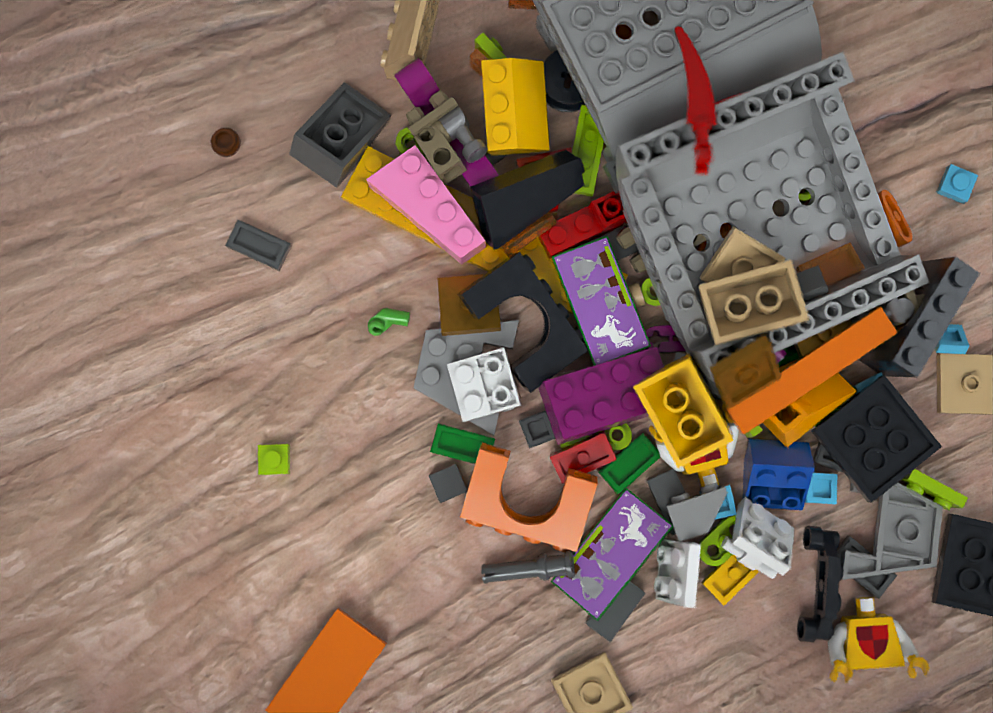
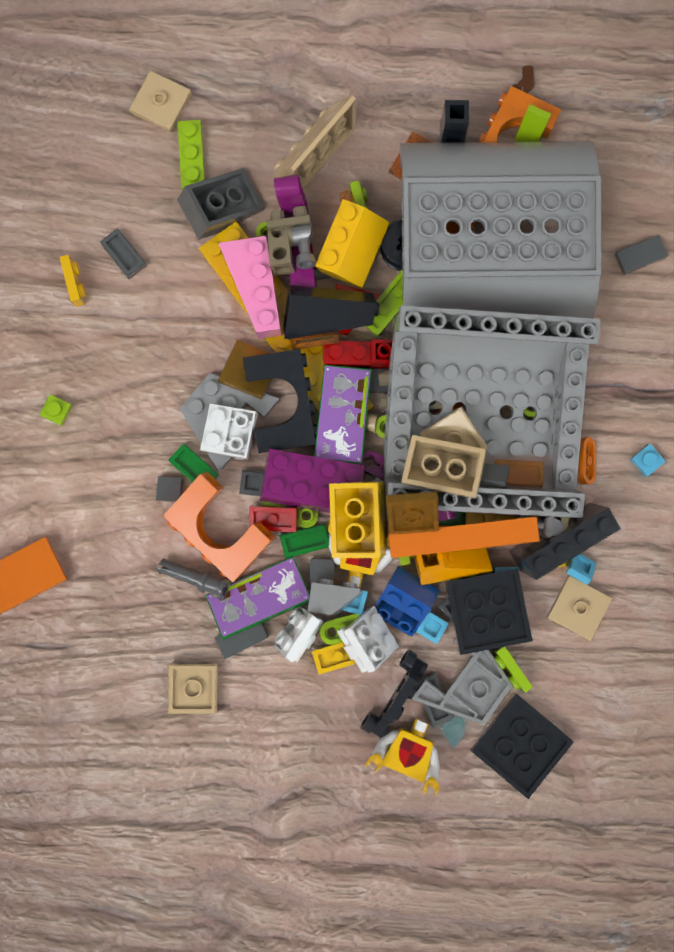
camera: 25 degrees right, 0 degrees up
reddish brown plate [211,128,241,157] -> none
bright green arm [368,308,410,336] -> none
red sword [675,26,716,175] -> none
none -> yellow plate [59,255,87,307]
none -> tan plate [129,71,192,132]
none -> lime plate [177,120,205,191]
none -> clear light blue tile [440,716,465,749]

